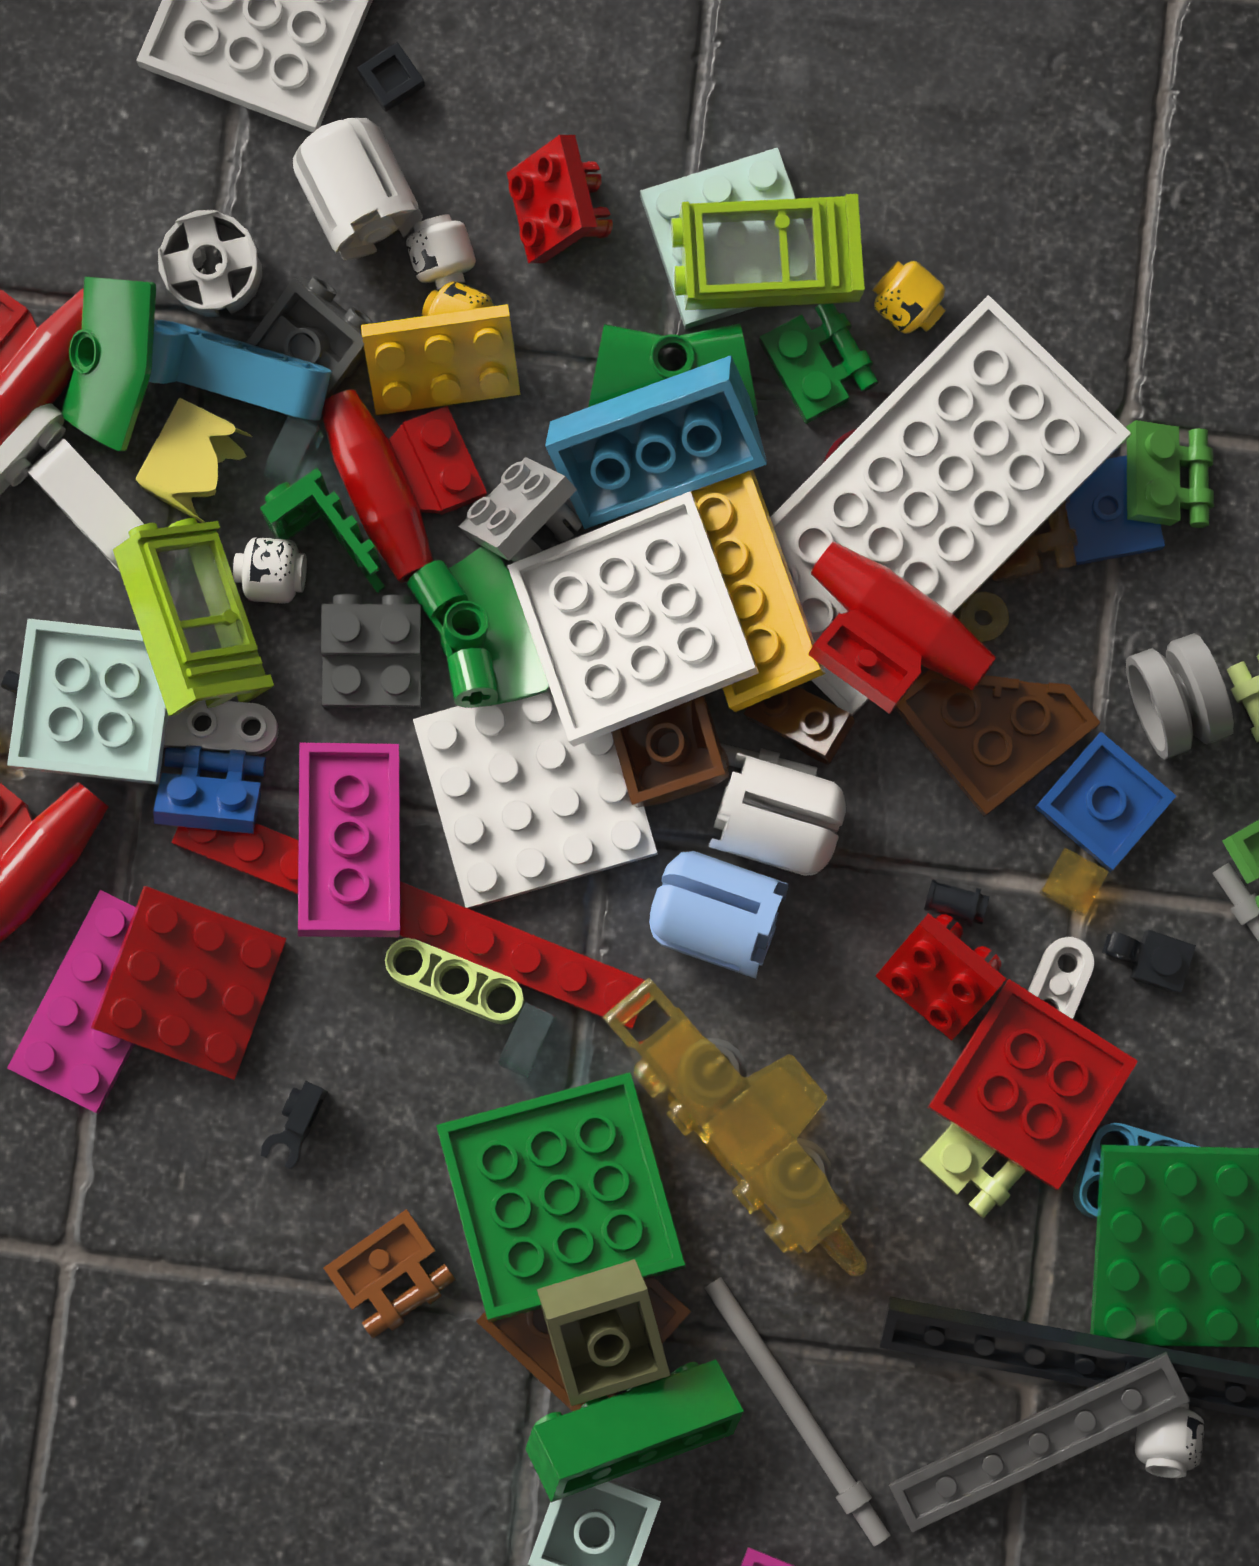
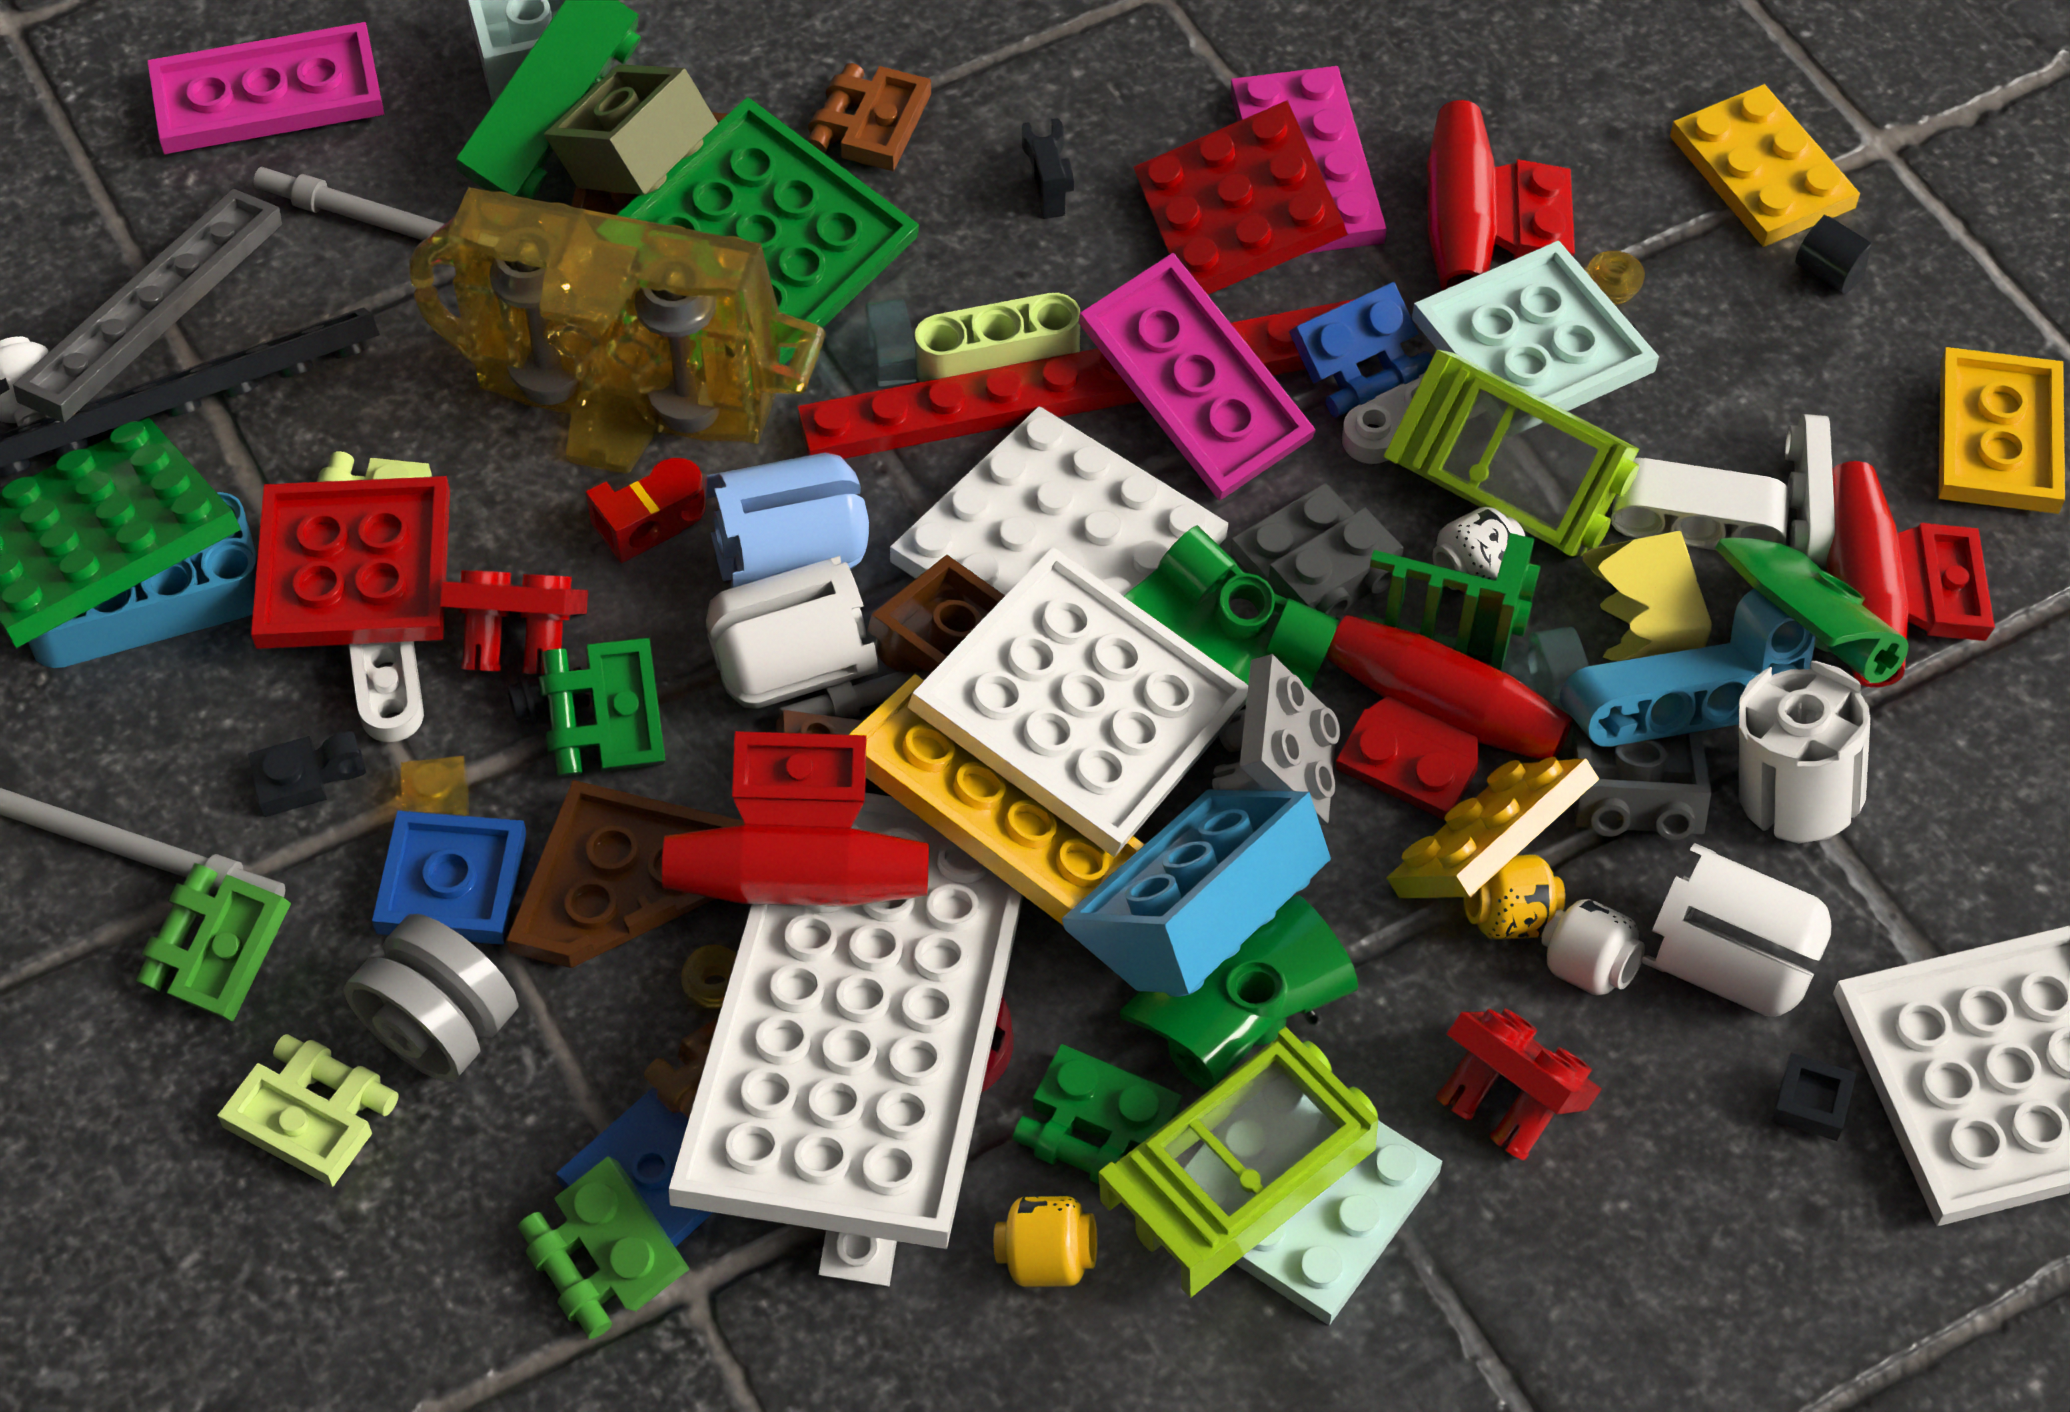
camera: 145 degrees right, 25 degrees down
none -> green plate [539,638,666,777]
none -> red leg [585,458,706,564]

